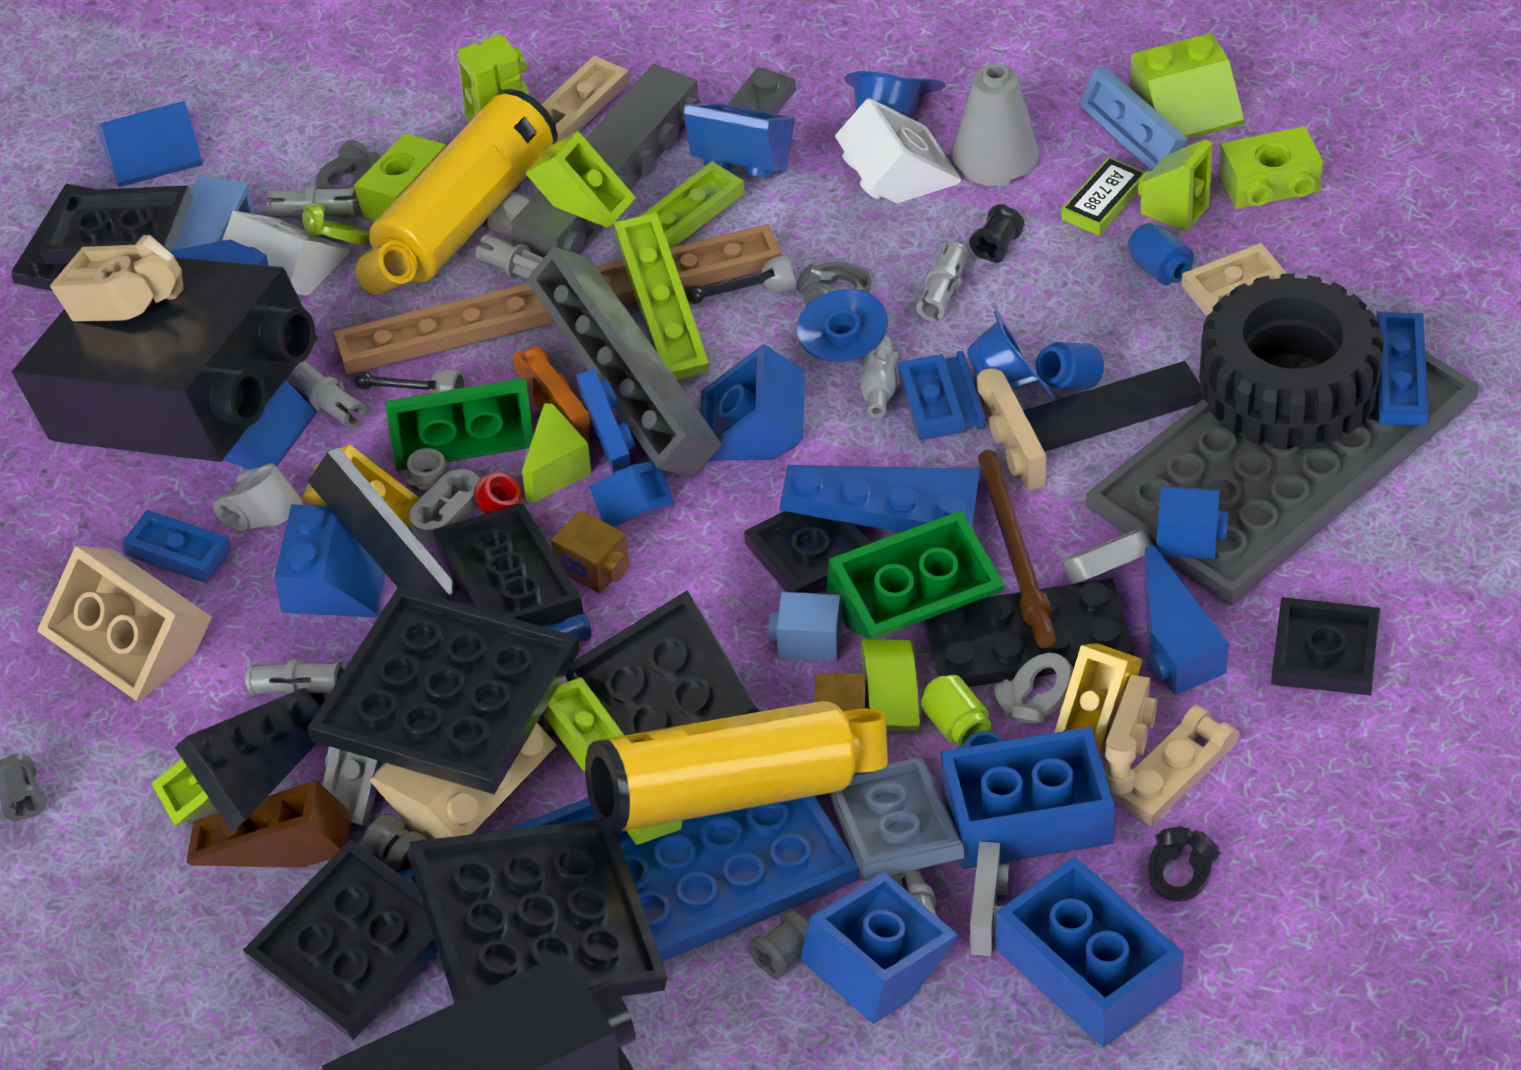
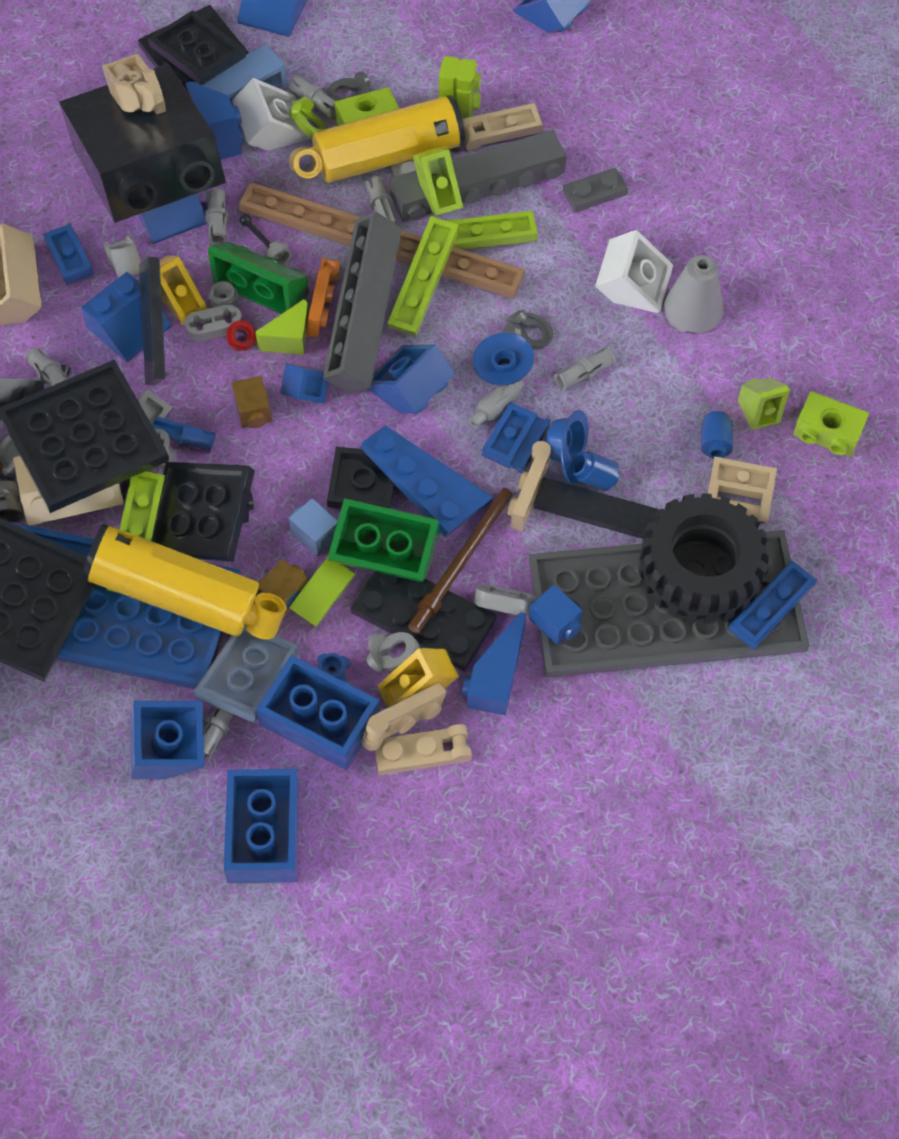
camera: 35 degrees right, 15 degrees up
black plate [433,503,584,626] -> none
blue plate [576,368,635,474] -> none
blue slope [684,102,795,178] -> none
hinge [686,254,796,304] -> none
dark grey bush [748,910,809,979] -> none
blue piece [844,71,946,118] -> none
lime brick [921,675,991,746] -> none
black bush [969,204,1025,263] -> none
light grey plate [970,841,1010,956] -> none
tile [1062,157,1145,236] -> none
medium blue plate [1079,68,1188,171] -> none
lime slope [1130,33,1244,139] -> none
black piece [1148,826,1222,902] -> none
black plate [1271,597,1380,696] -> none

